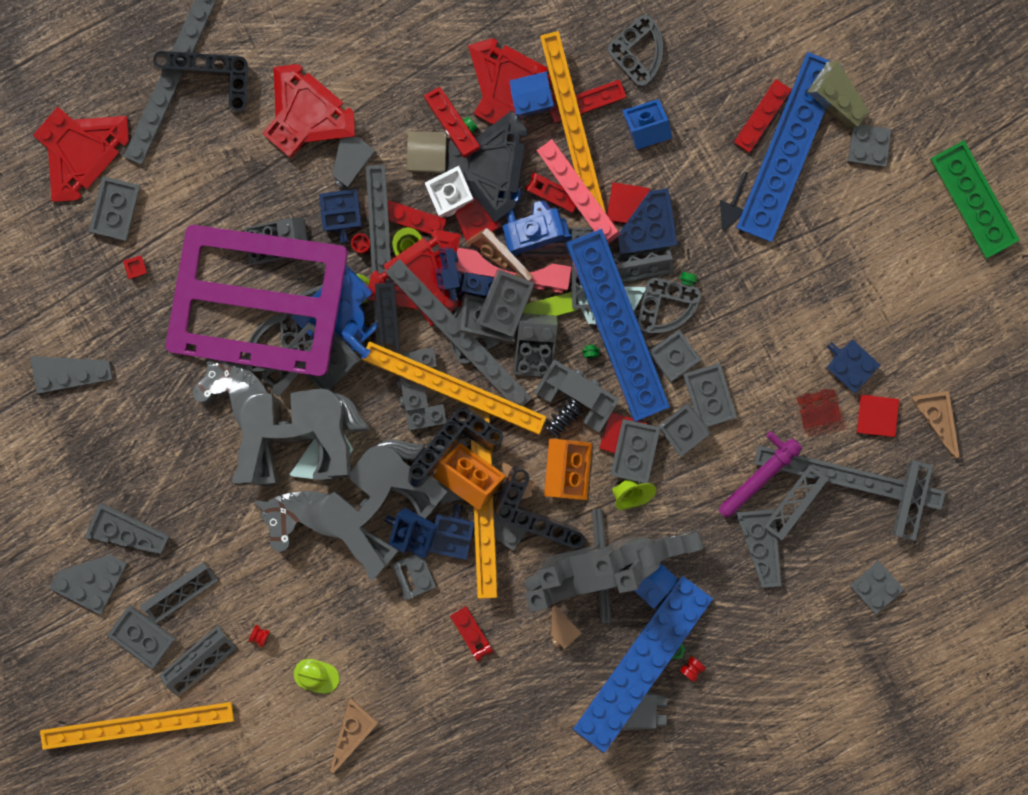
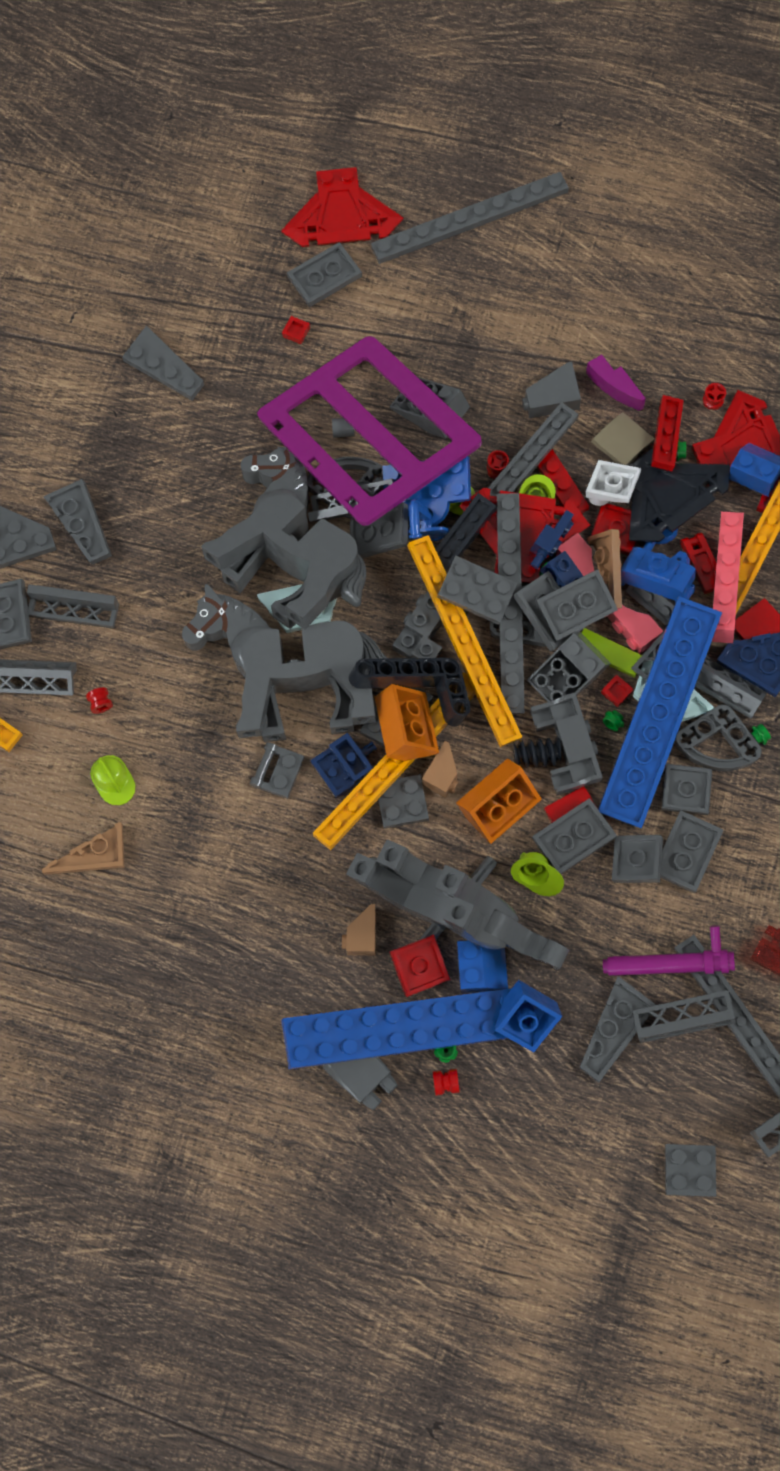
camera: 45 degrees right, 15 degrees down
black beam [153,51,248,114] -> none
red plate [262,64,355,158] -> none
dark blue plate [319,189,362,243] -> none
dark blue plate [385,508,437,559] -> none
red plate [450,606,494,662] -> none
black beam [494,465,585,549] -> none
none -> dark grey beam [332,418,355,438]
none -> red tile [389,935,450,997]
none -> dark grey plate [437,556,518,625]
none -> blue slope [494,980,562,1053]
none -> magenta slope [586,354,646,411]
none -> red plate [601,675,634,707]
none -> red wheel [702,383,727,410]

